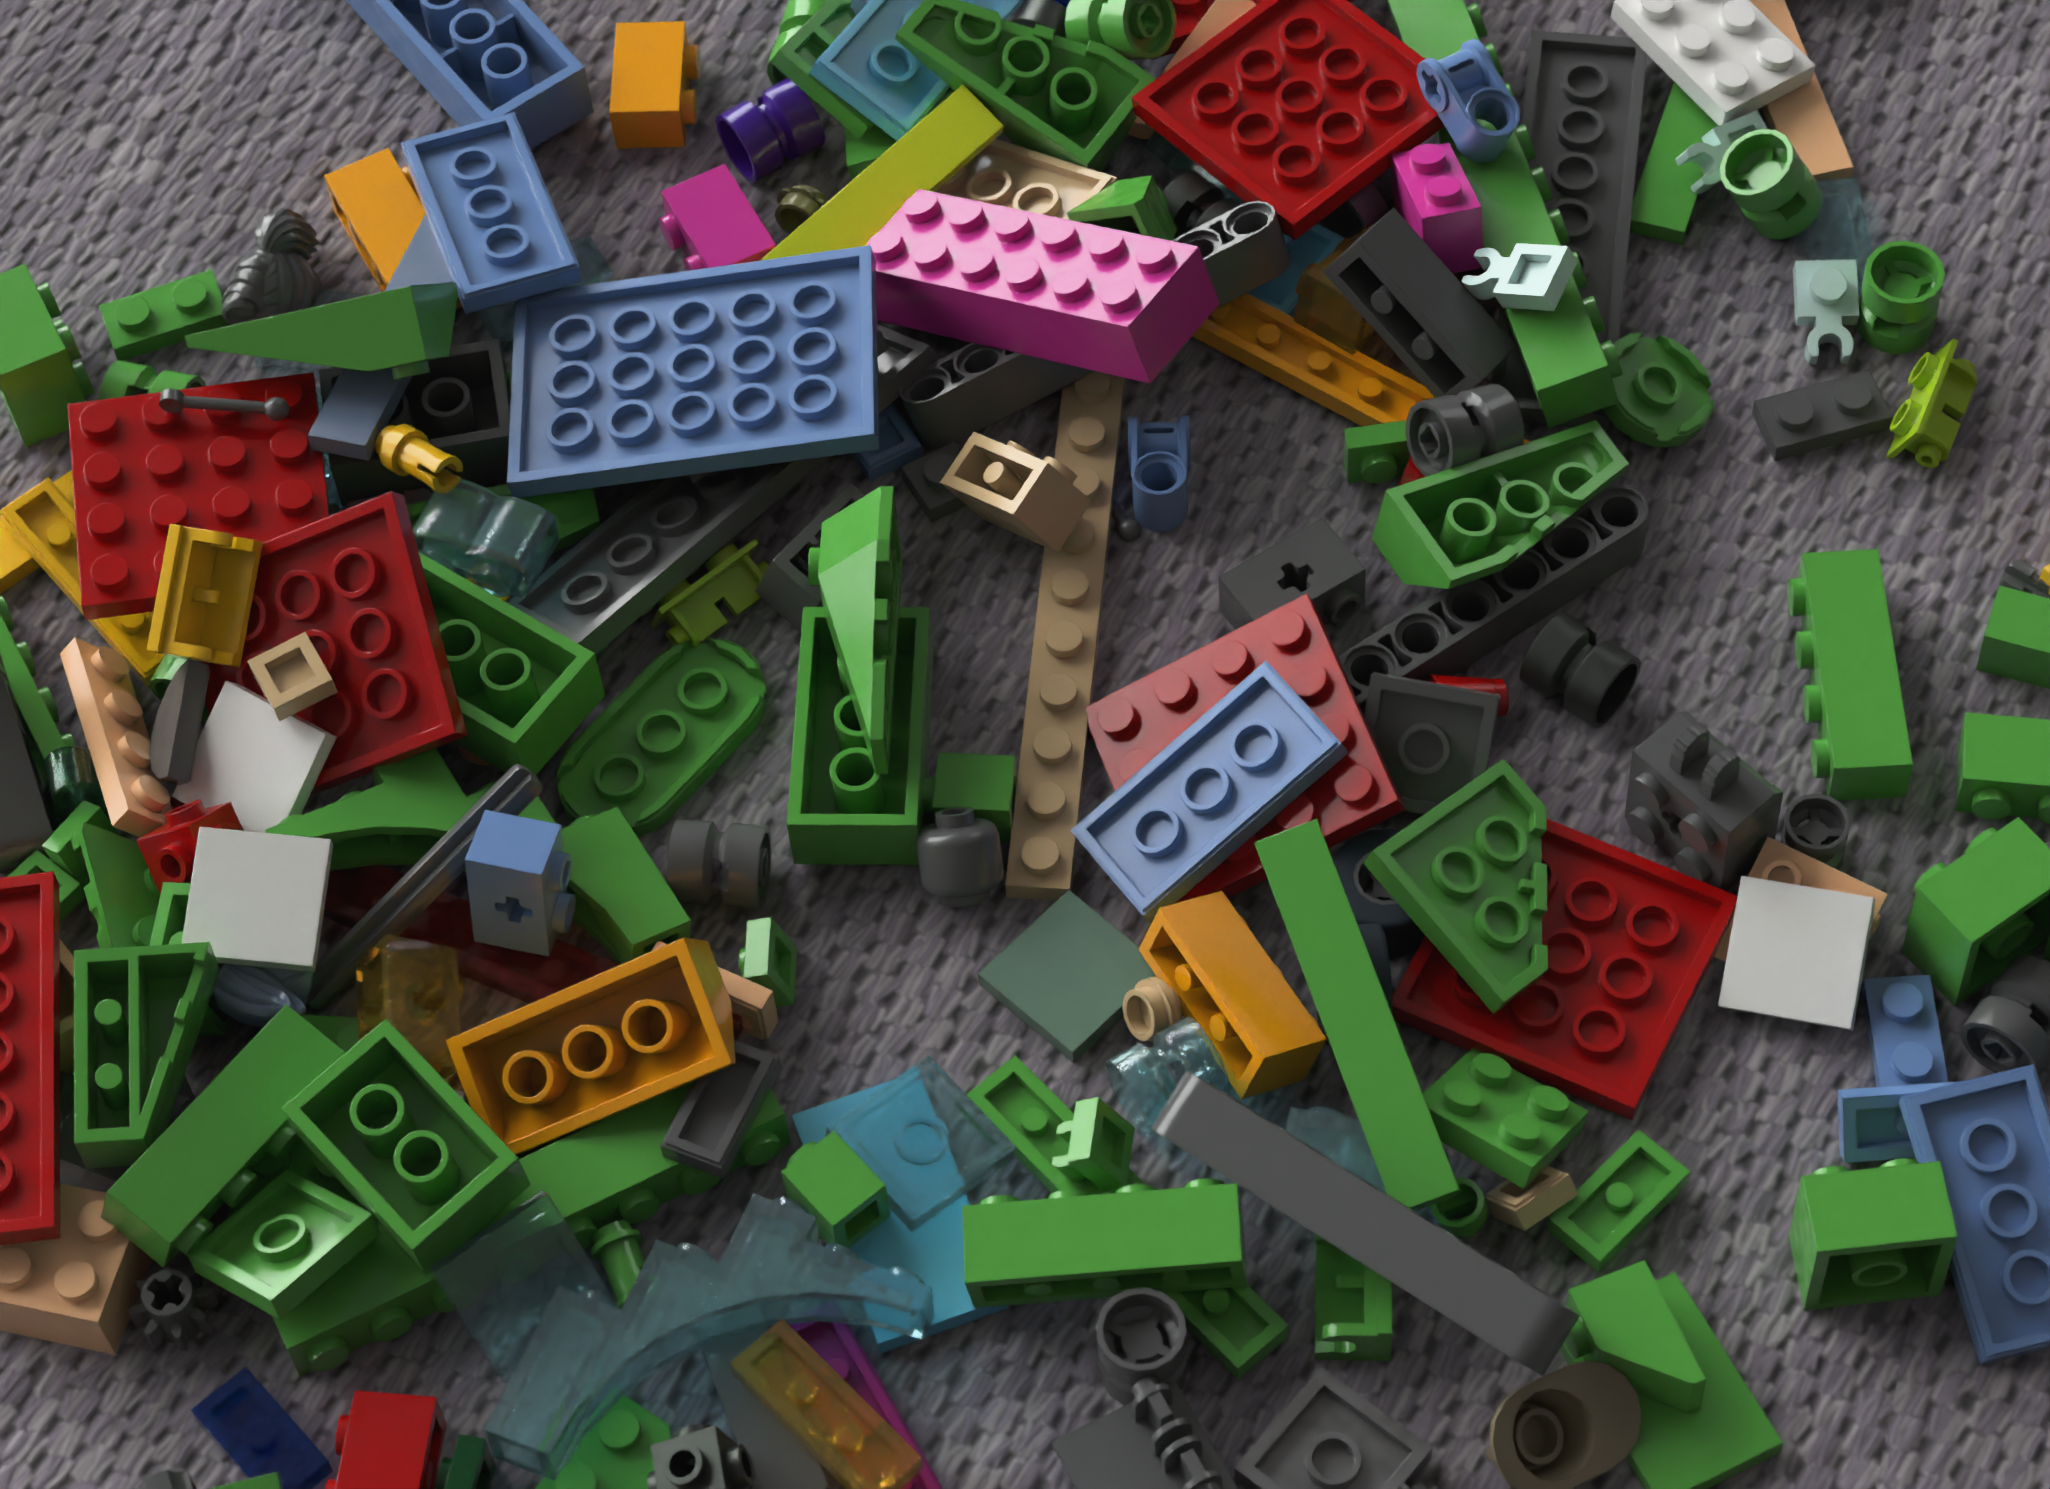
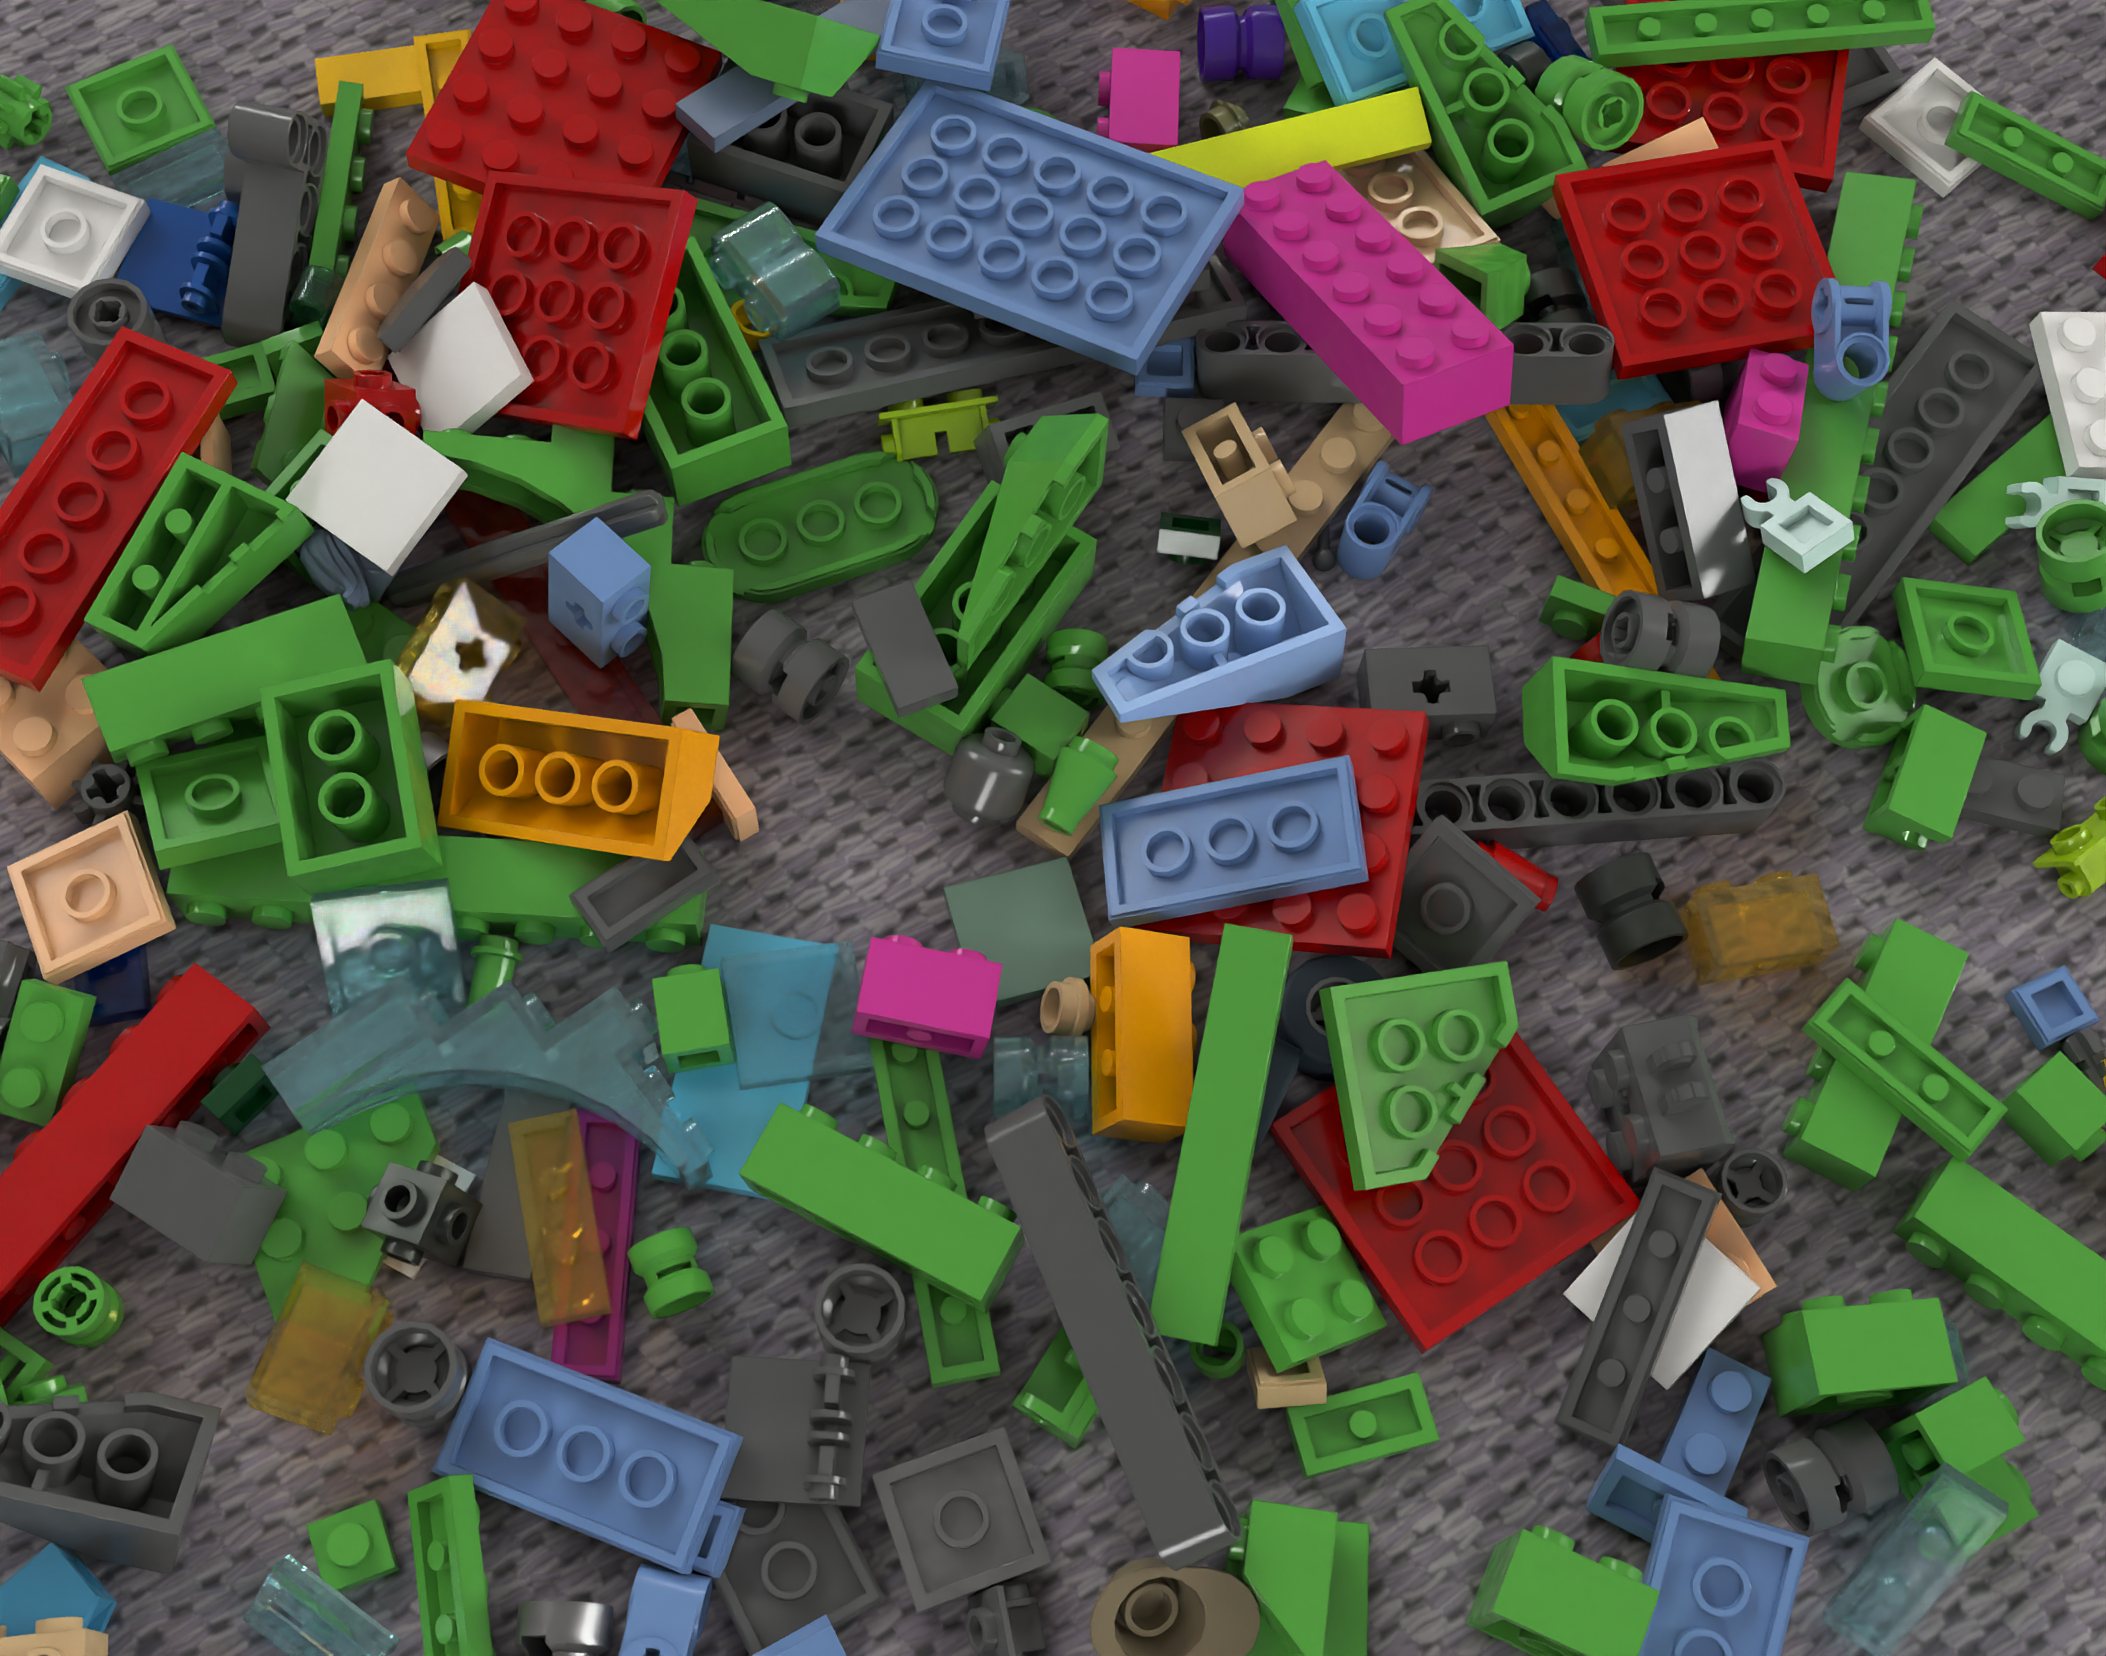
camera: 20 degrees right, 10 degrees up
yellow hinge [147,524,263,667] -> none
dark grey hinge [159,388,289,421] -> none
tan plate [247,632,337,722] -> none
yellow animal [375,424,463,494] -> none
bright green plate [738,917,798,1007] -> none
bright green tile [1051,1097,1135,1192] -> none
none -> light nougat tile [7,810,176,985]
none -> bright green wheel [627,1227,715,1319]
none -> dark pink brick [850,935,1003,1060]
none -> dark grey tile [851,580,958,718]
none -> bright green cone [1038,736,1119,836]
none -> bright green wheel [1044,628,1108,711]
none -> light blue wedge [1092,545,1347,723]
none -> plate [1157,512,1221,565]
none -> dark grey tile [1554,1167,1722,1450]
none -> clear yellow brick [1679,870,1840,986]
none -> bright green tile [1801,978,2008,1163]
none -> bright green hinge [1862,704,1987,851]
none -> bright green plate [1892,577,2042,701]
none -> medium blue tile [2004,965,2100,1052]

